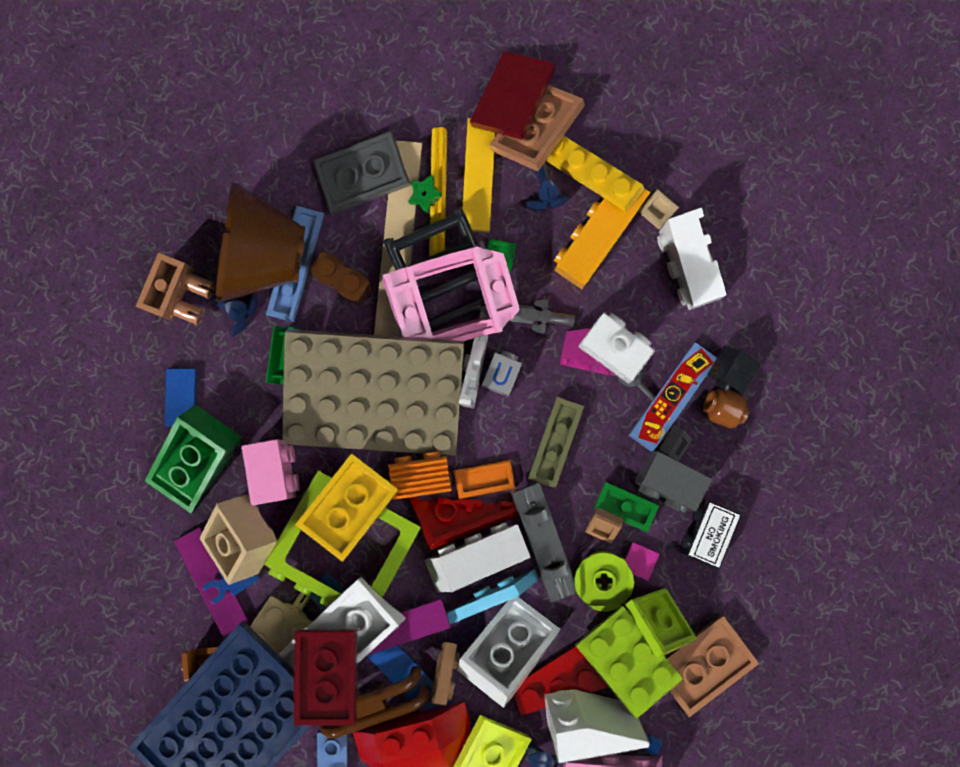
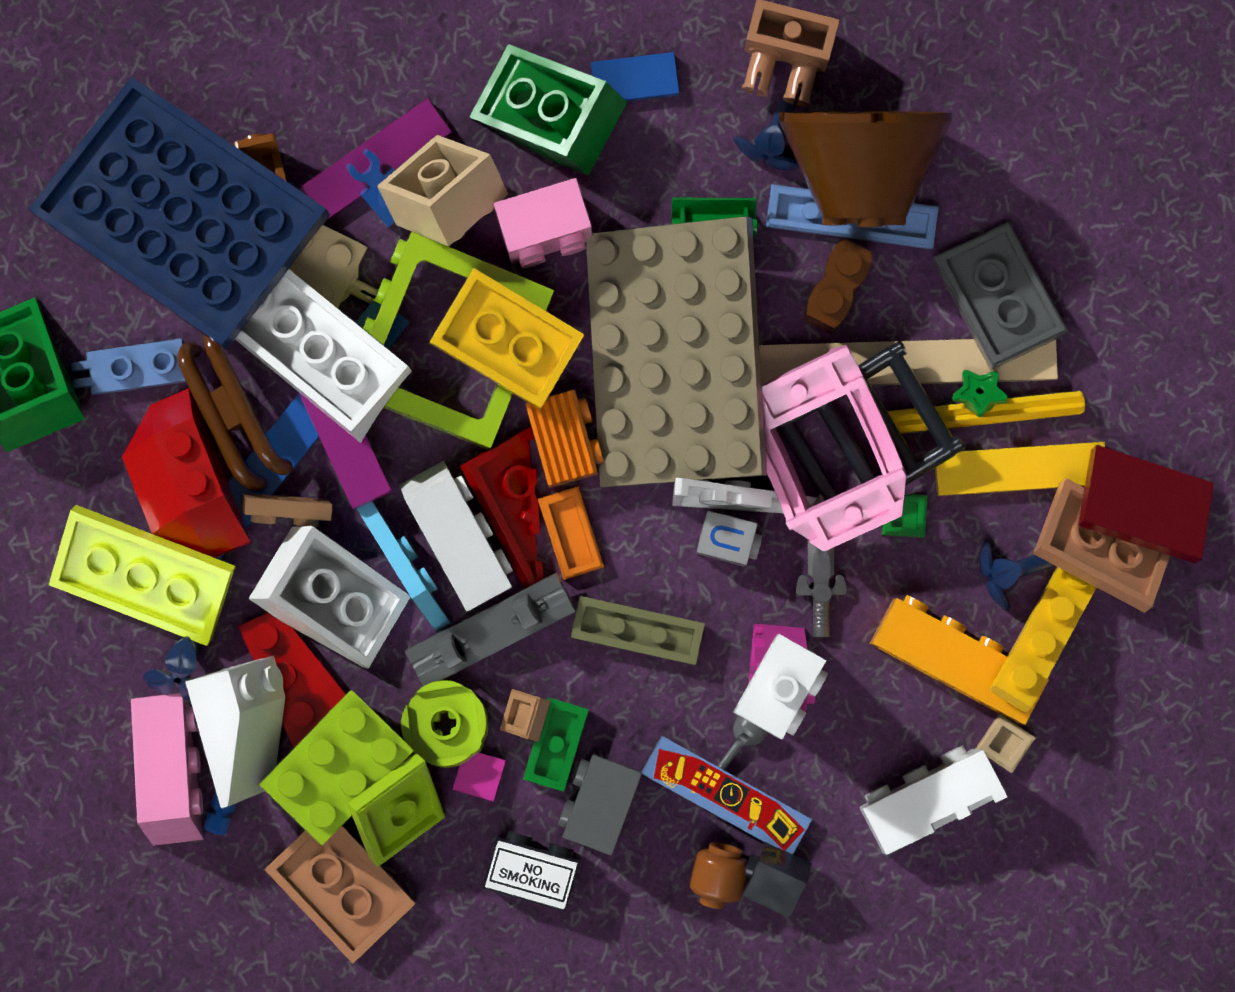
camera: 80 degrees right, 0 degrees up
dark red tile [294,629,358,726] -> none
dark grey plate [659,425,692,462] -> none

